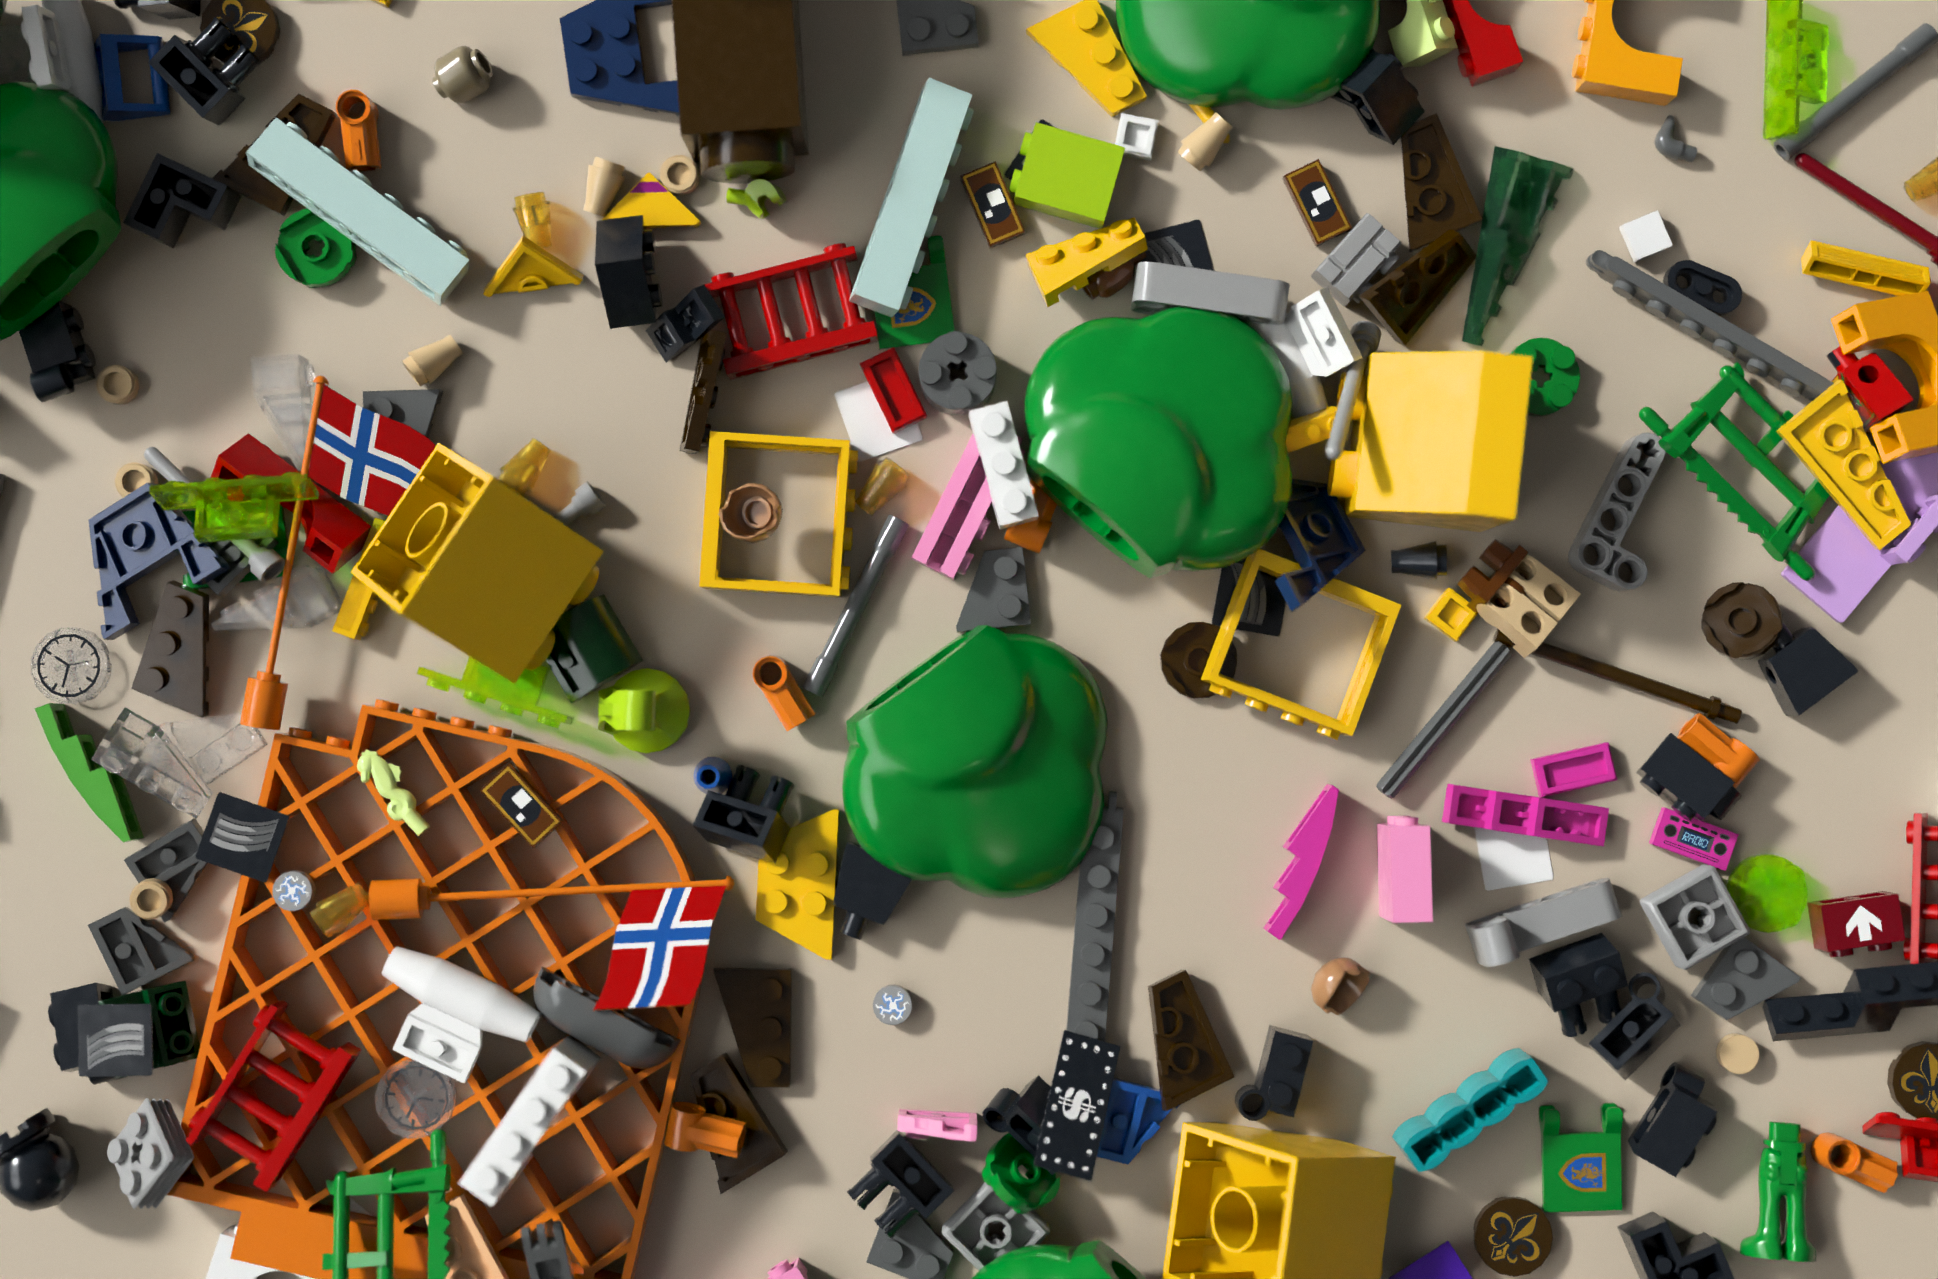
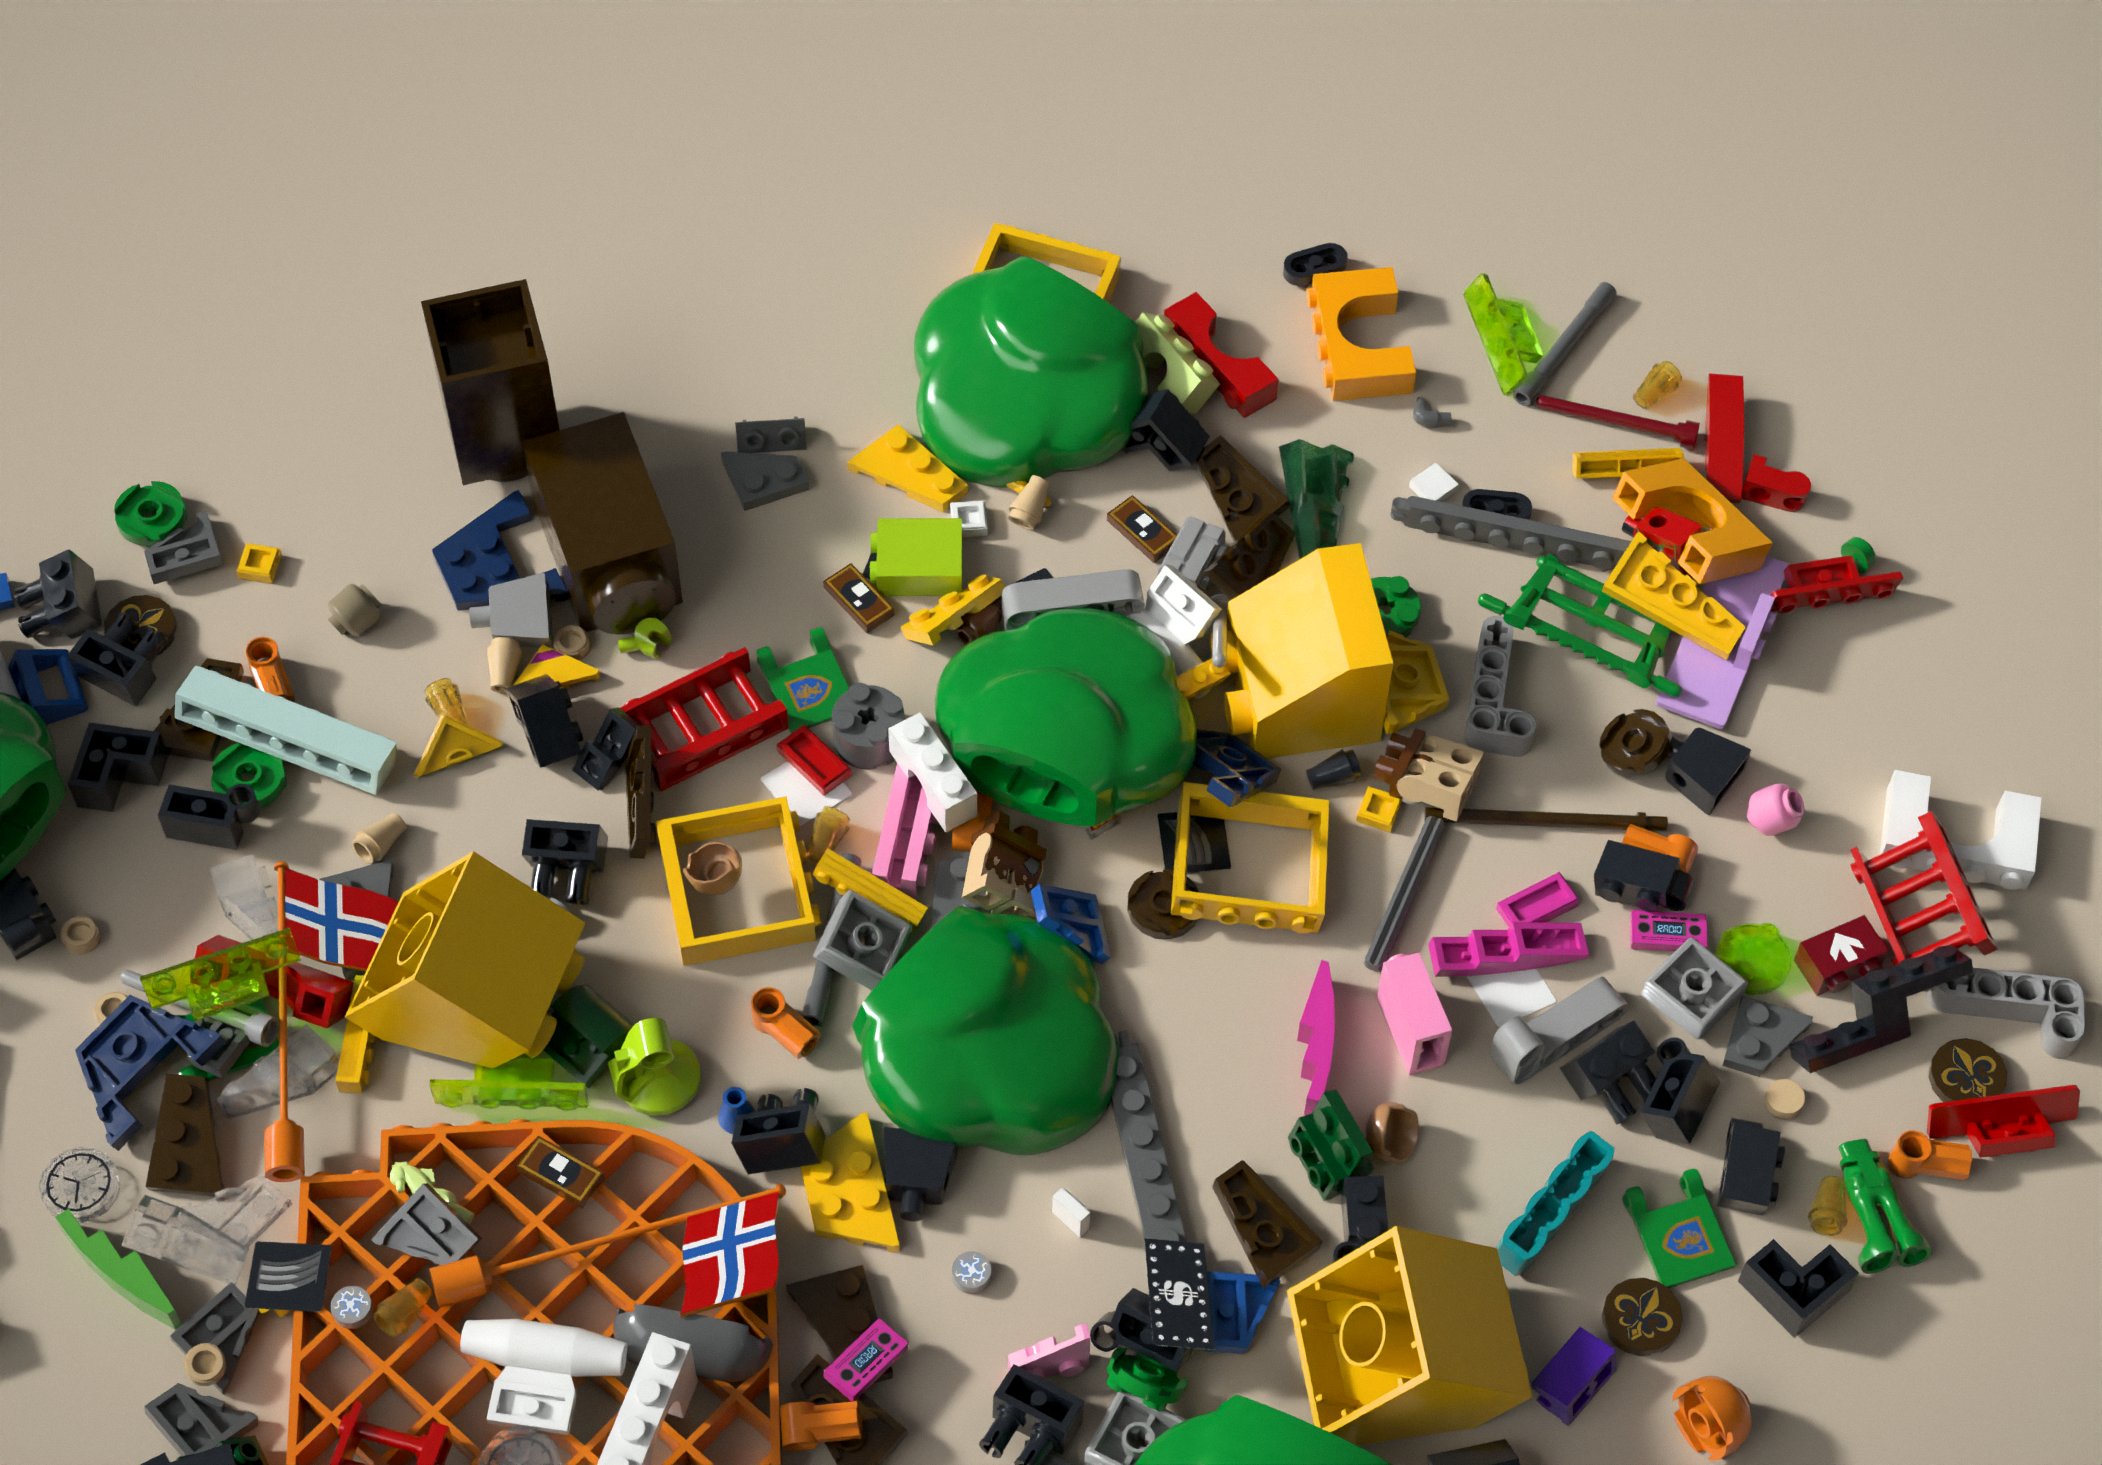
camera: 20 degrees left, 30 degrees down
light aqua brick [849,77,974,317] -> none
none -> black hinge [157,784,260,850]
none -> wing [371,1183,483,1265]
none -> light grey torso [469,573,554,648]
none -> black brick [522,819,608,905]
none -> yellow piece [812,848,928,934]
none -> light grey brick [813,890,912,991]
none -> dark pink tile [824,1318,909,1402]
none -> hips [962,811,1047,918]
none -> blue wing [1030,884,1112,964]
none -> white tile [1052,1187,1090,1237]
none -> dark green brick [1288,1089,1374,1201]
none -> yellow wing [1383,630,1450,734]
none -> bright pink head [1747,784,1804,836]
none -> clear yellow cone [1808,1176,1848,1236]

